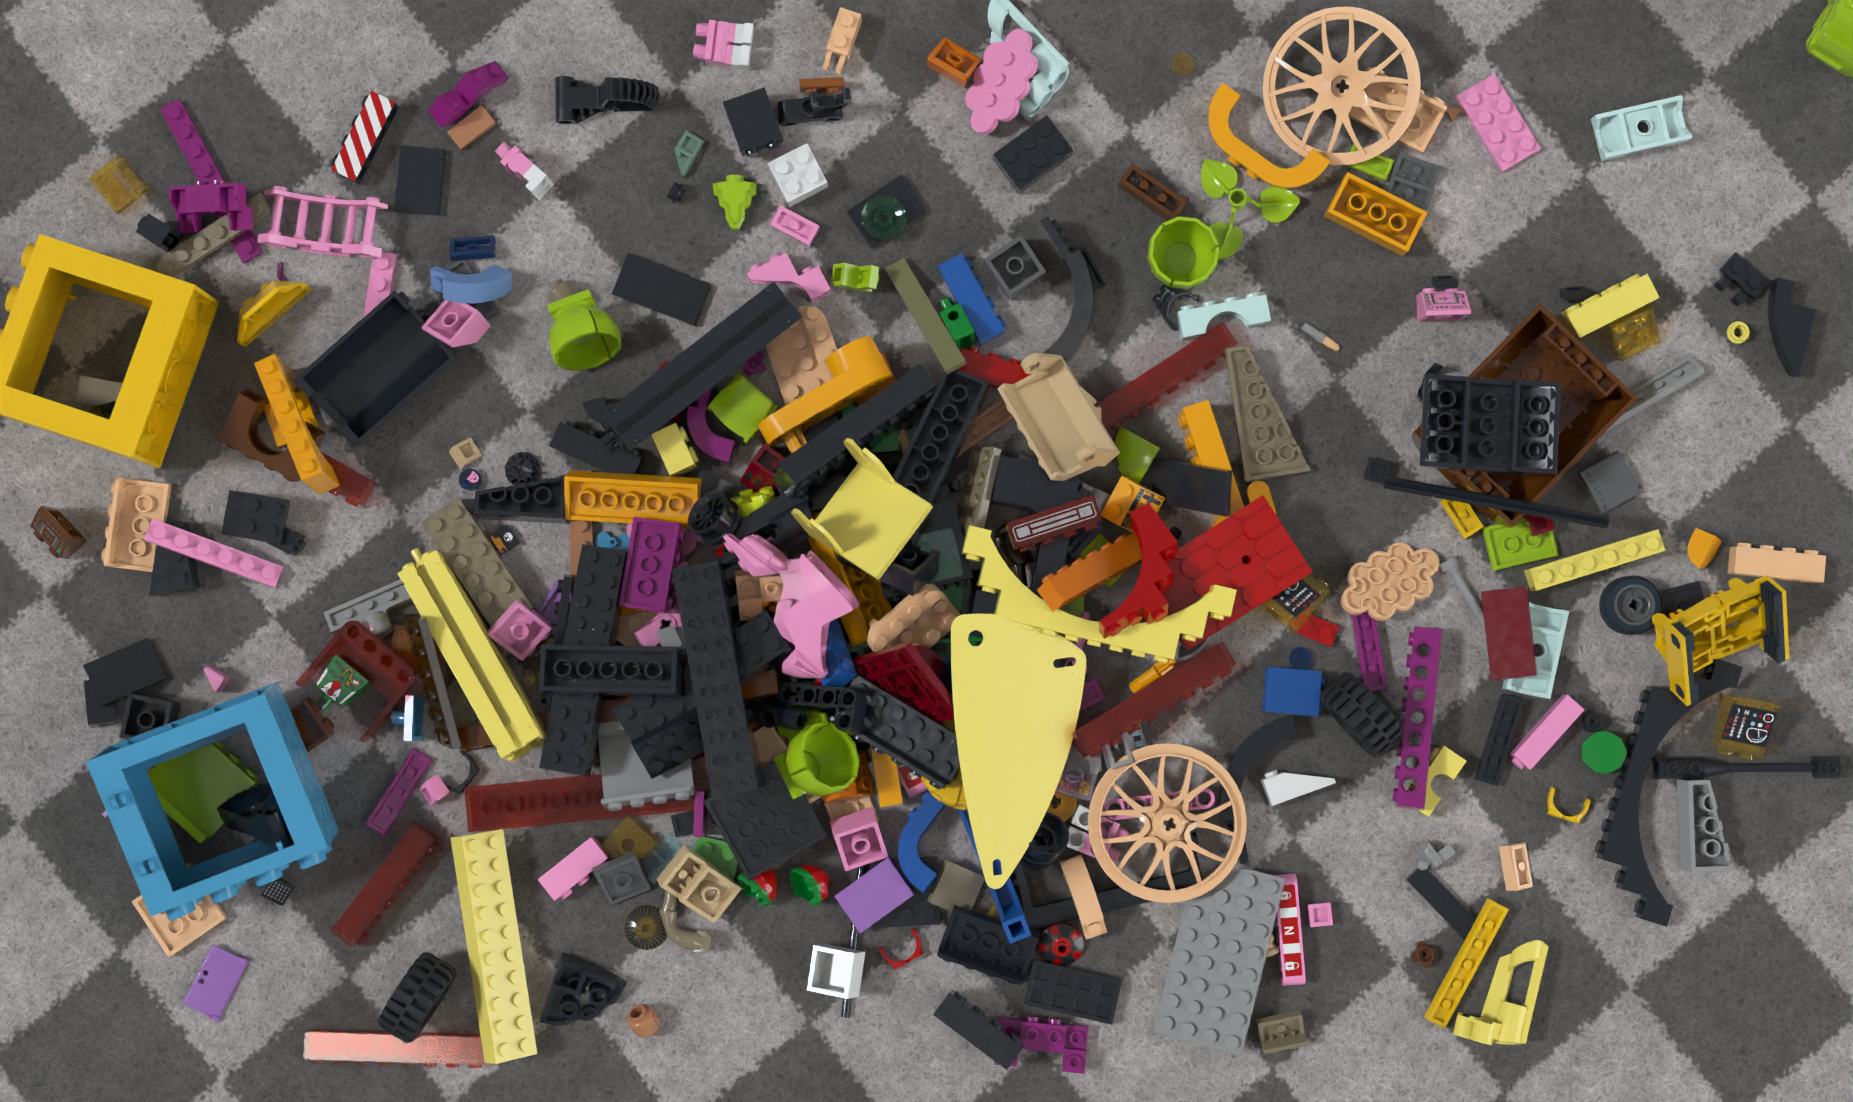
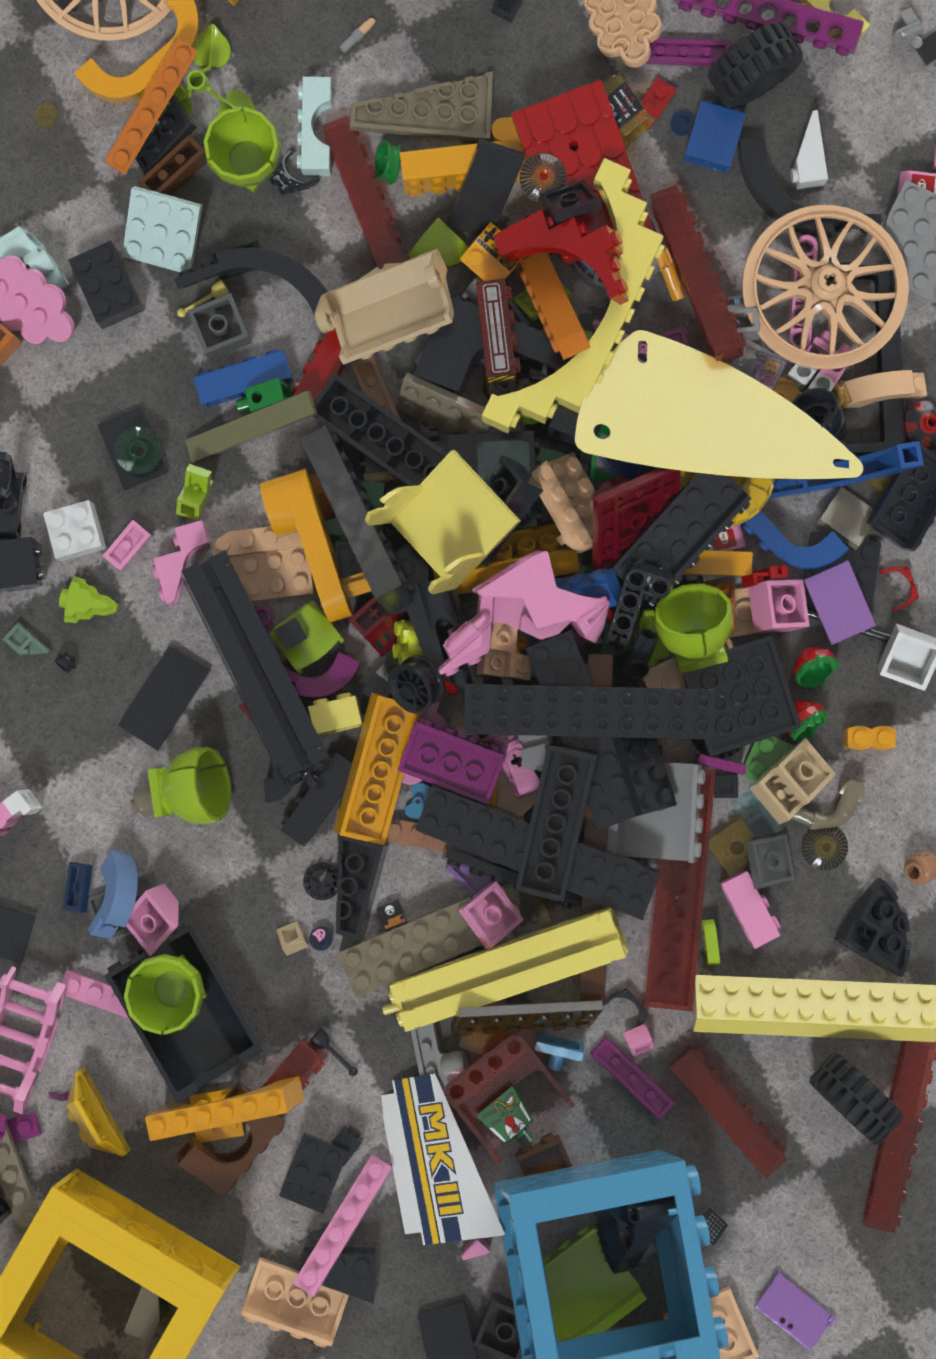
camera: 75 degrees left, 0 degrees up
none -> orange brick [102,38,198,175]
none -> light aqua plate [122,186,202,272]
none -> lime plate [124,954,208,1035]
none -> black wing [135,95,197,175]
none -> light yellow hinge [177,279,230,317]
none -> black tile [275,618,308,651]
none -> black hinge [309,1028,358,1076]
none -> green piece [375,139,401,185]
none -> sticker [381,1074,505,1245]
none -> dish [519,153,567,202]
none -> black plate [539,179,602,223]
none -> lime beam [701,919,720,965]
none -> red piece [741,565,789,589]
none -> clear yellow tile [831,381,852,409]
none -> light orange brick [842,726,896,750]

